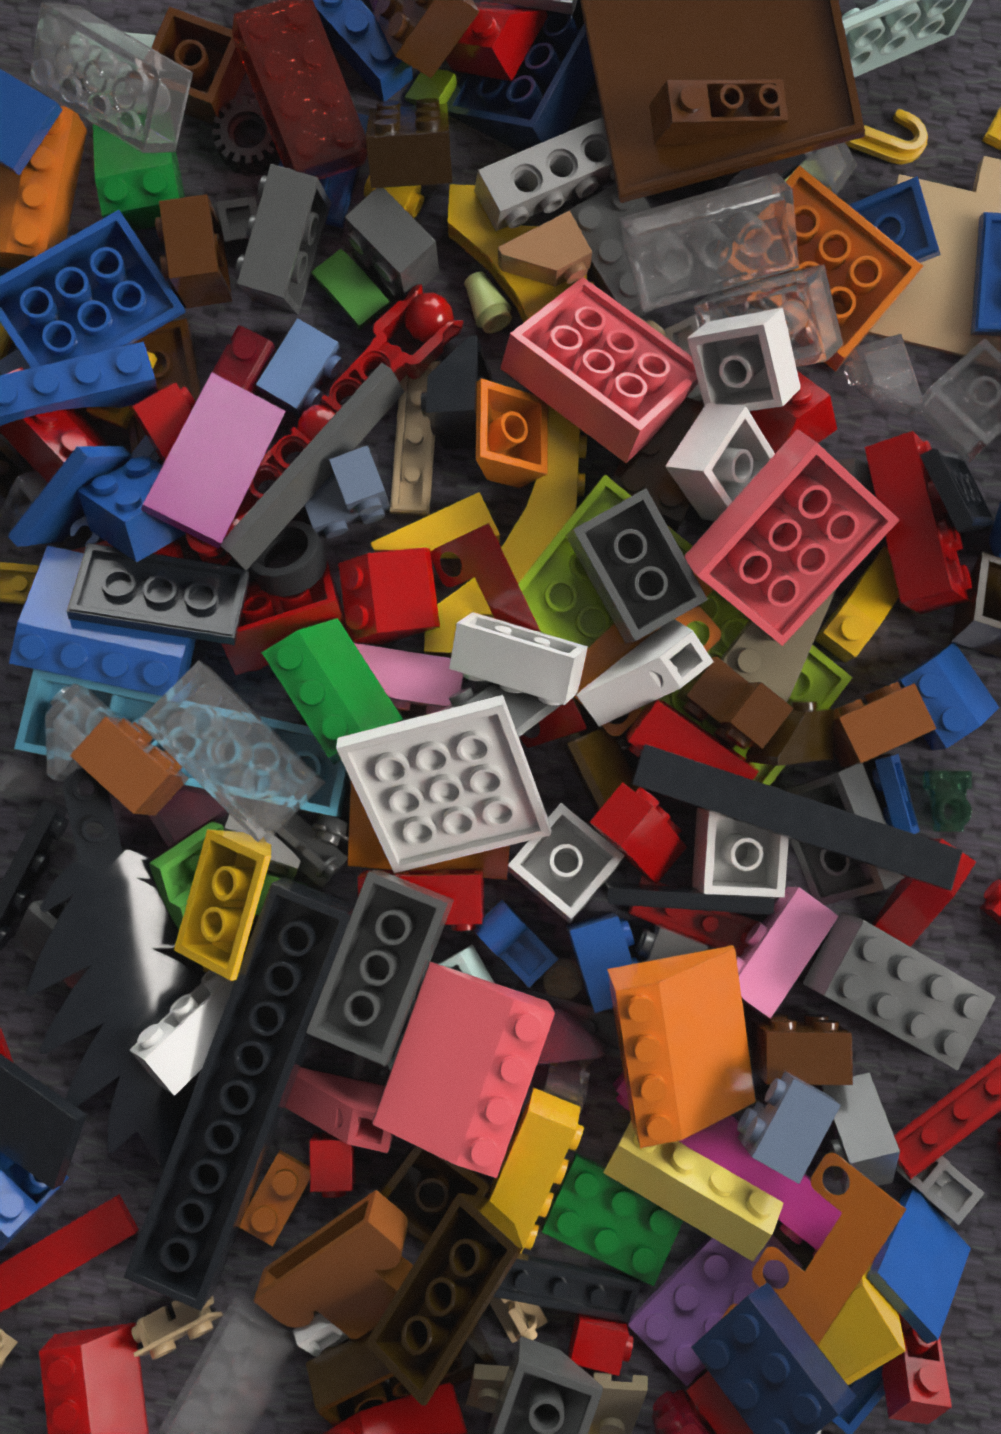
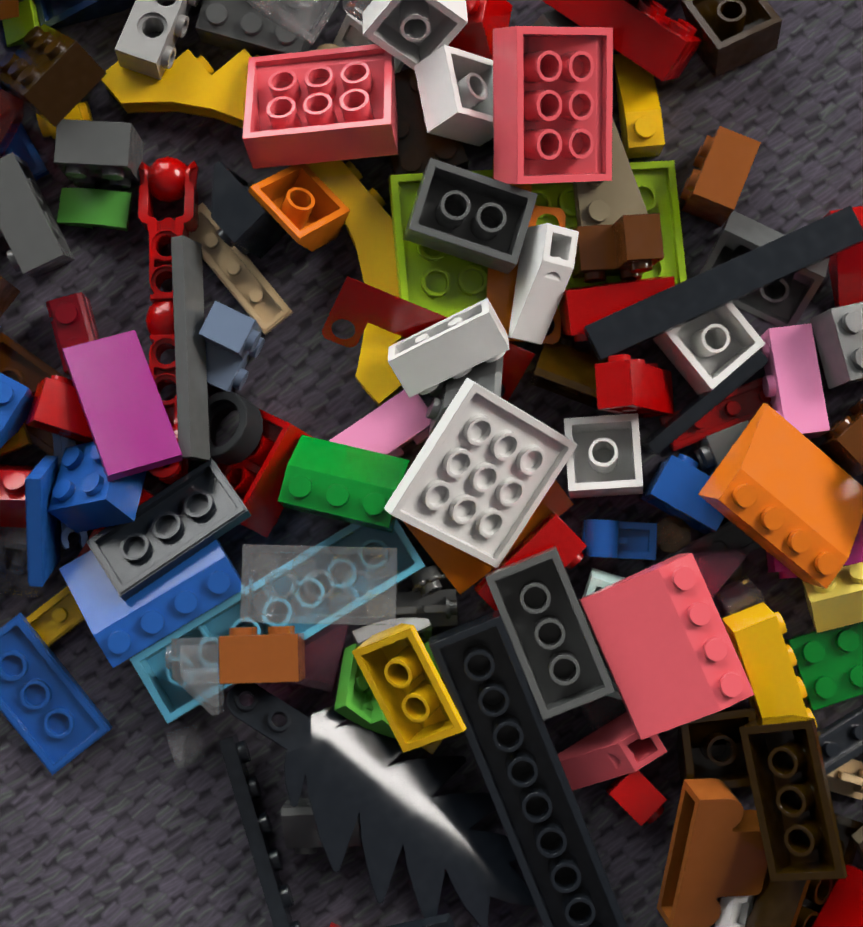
camera: 45 degrees left, 0 degrees up
white slope [130,970,235,1095] -> none
orange plate [240,1150,310,1247] -> none
medium blue brick [256,318,343,418] -> none
red slope [338,547,440,645] -> none
yellow slope [371,492,500,559] -> none
yellowish green cone [464,272,512,333] -> none
medium nougat slope [498,211,593,287] -> none
dark brown slope [746,700,834,766] -> none
blue plate [872,754,920,834] -> none
blue slope [889,642,1000,751] -> none
clear green plate [923,771,972,832] -> none

